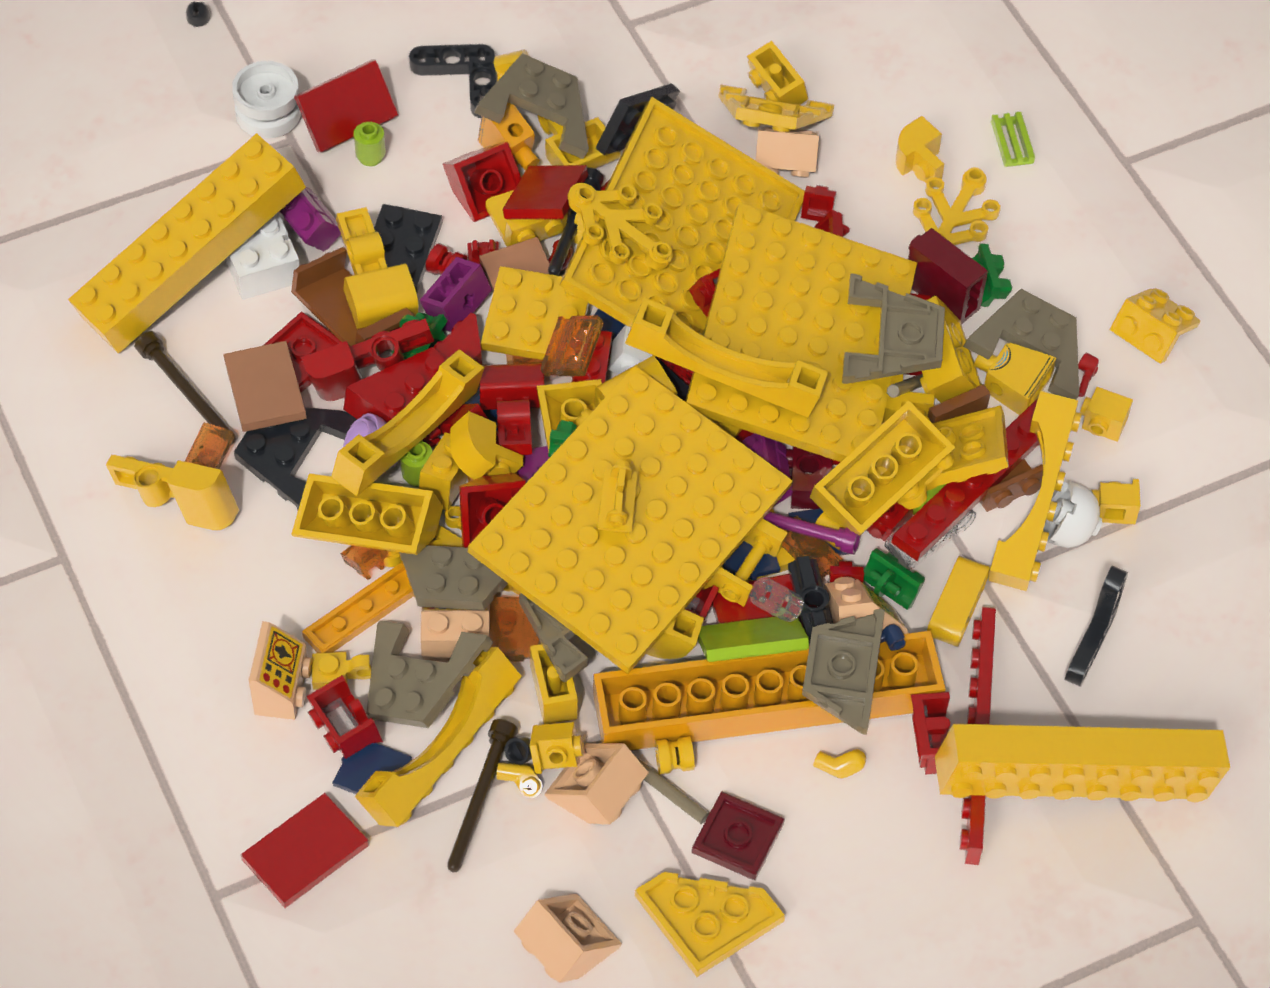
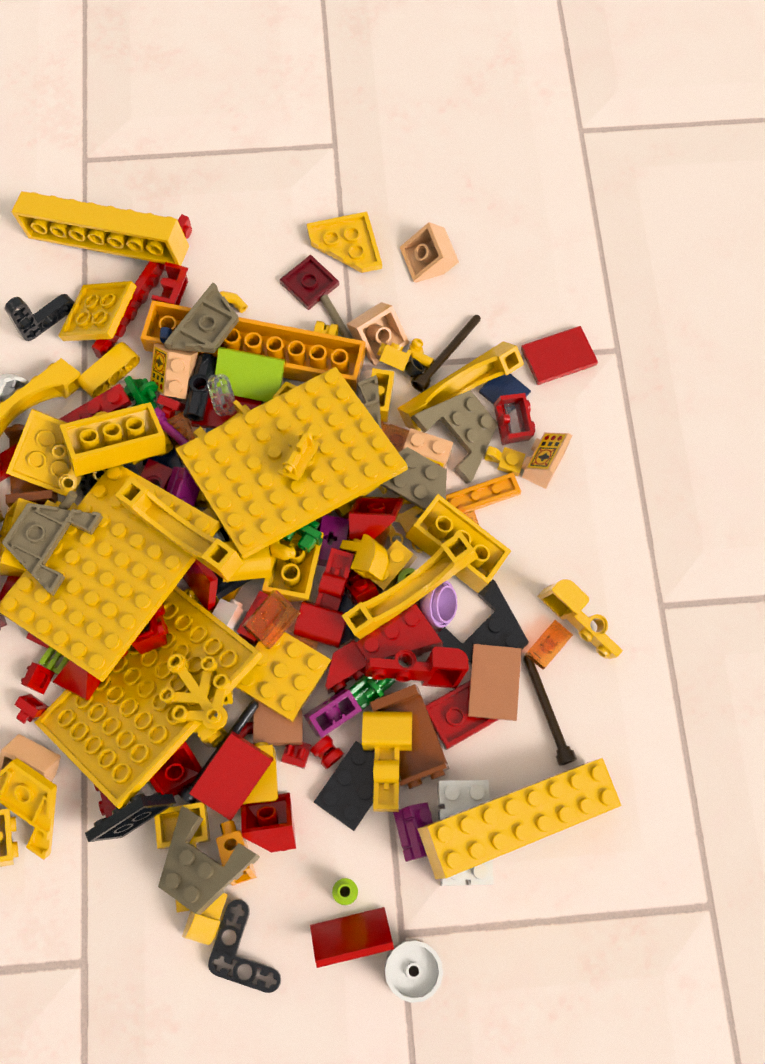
camera: 160 degrees left, 15 degrees up
none -> yellow plate [58,281,137,341]

